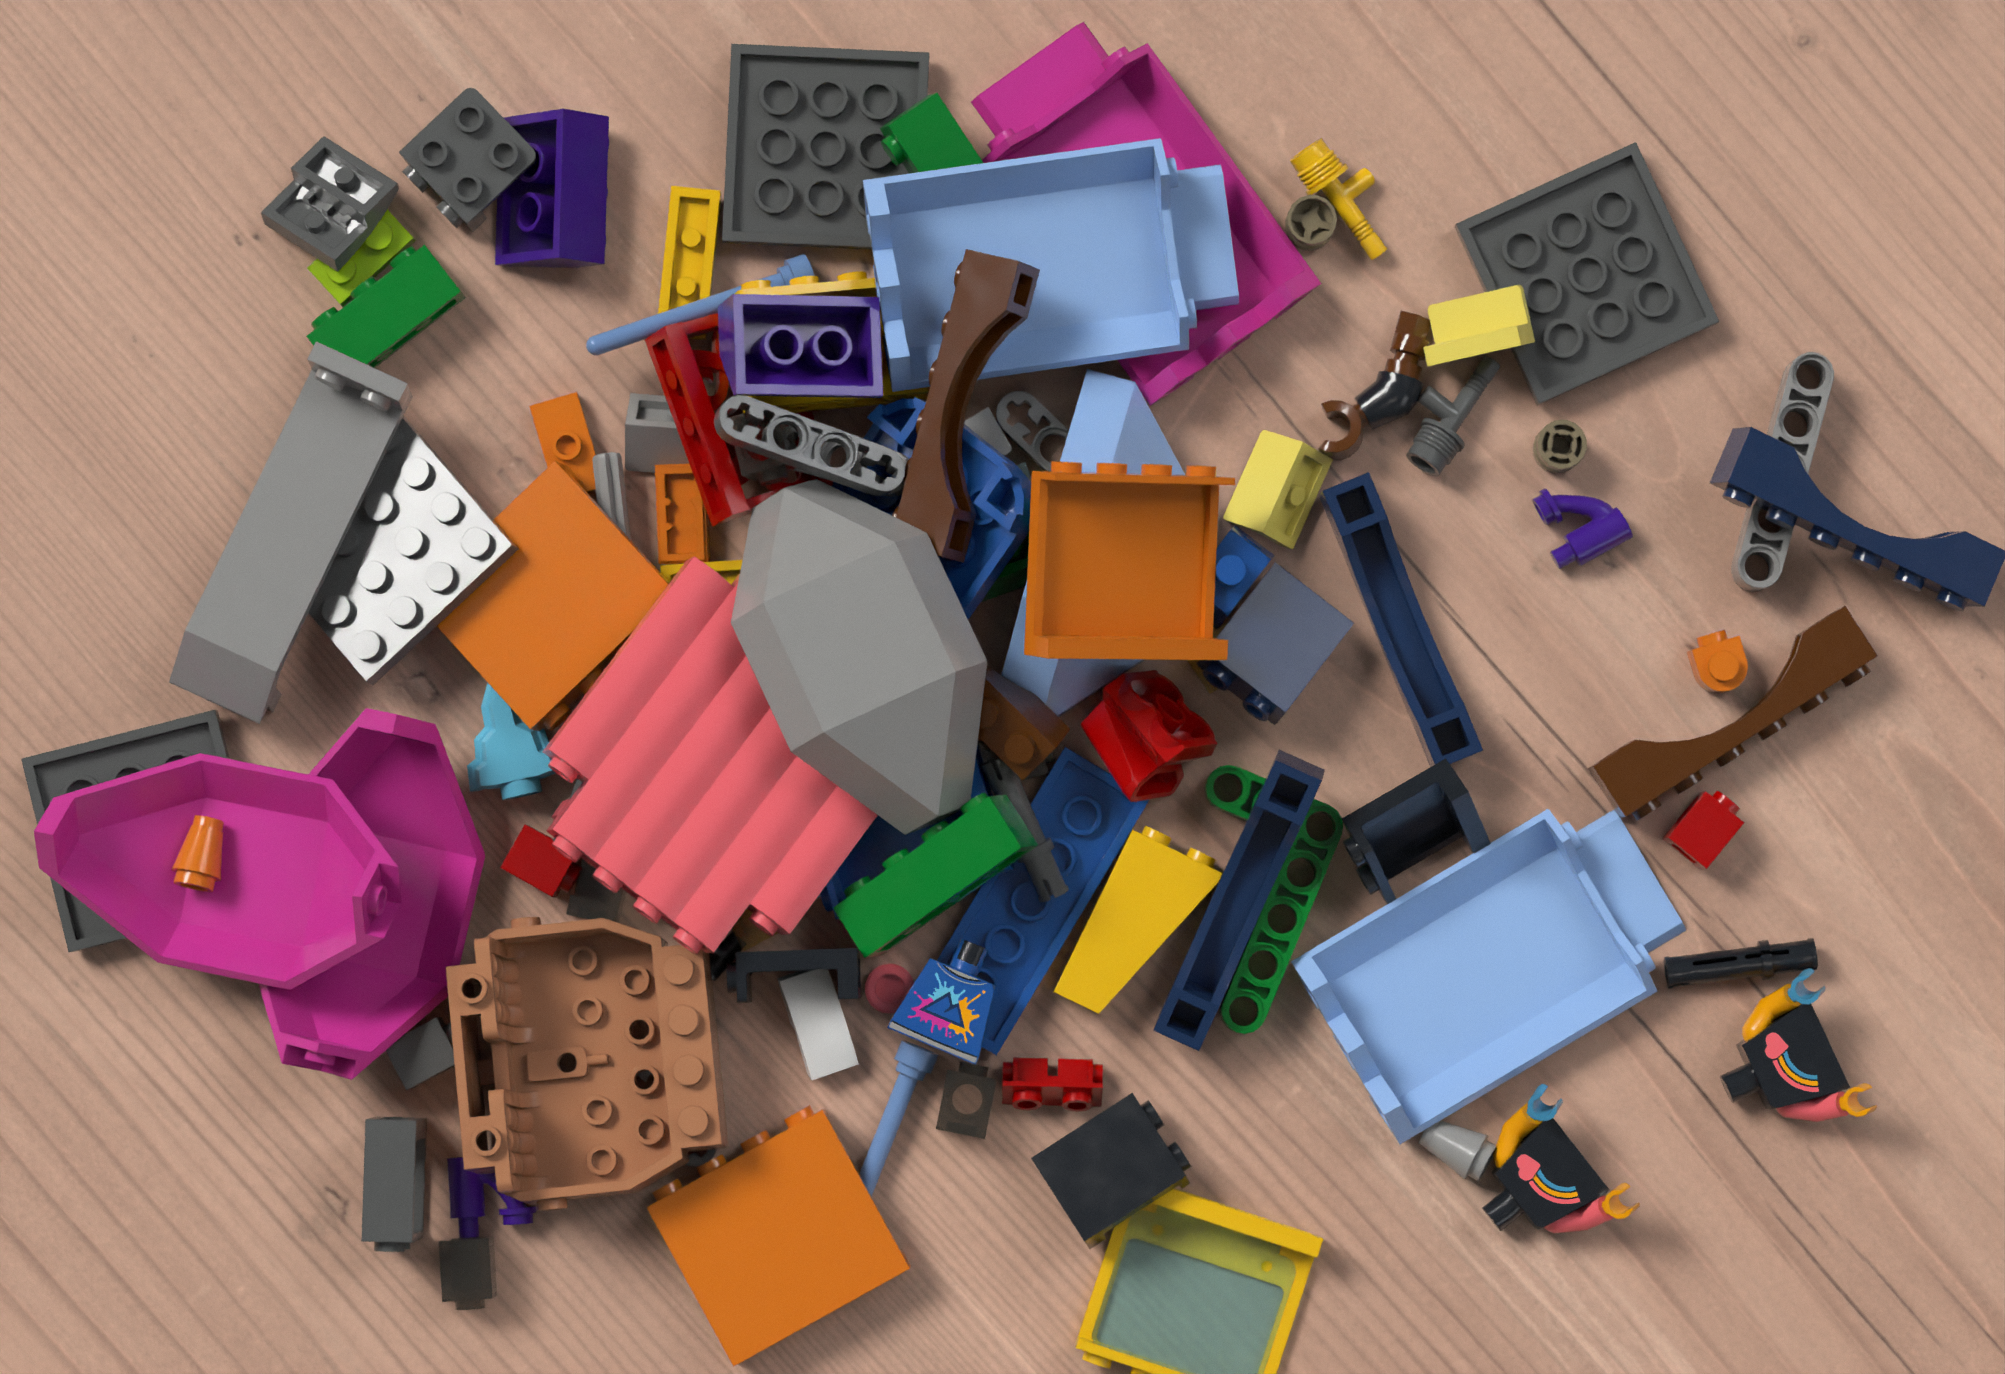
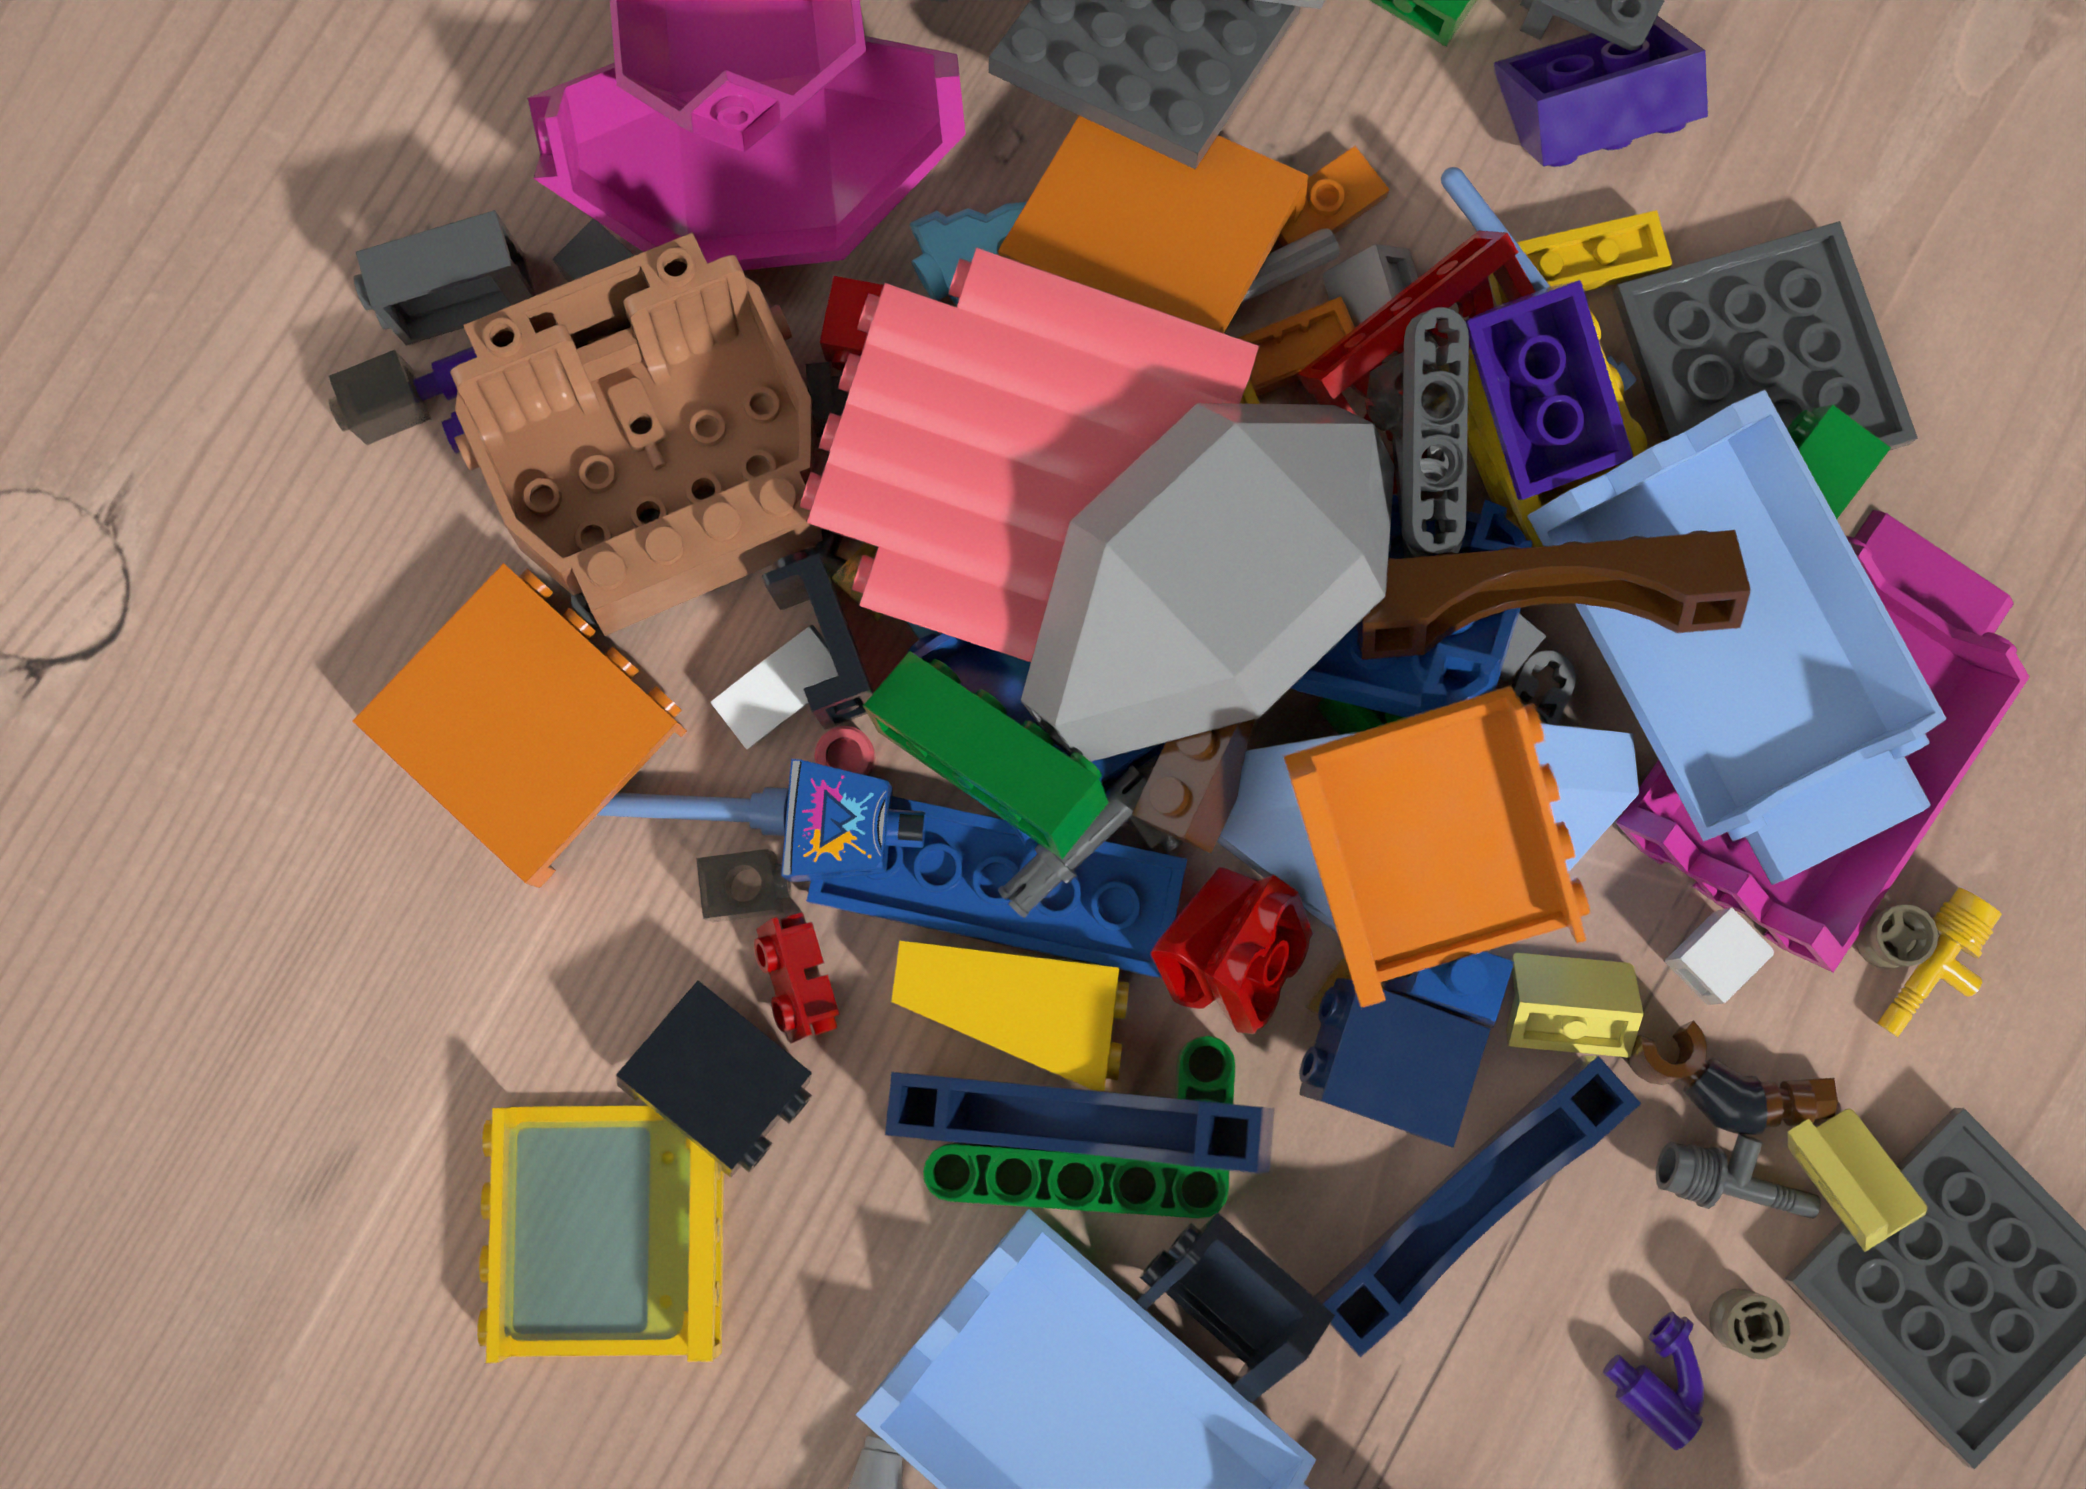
camera: 75 degrees right, 5 degrees down
none -> white panel [1664,907,1774,1005]

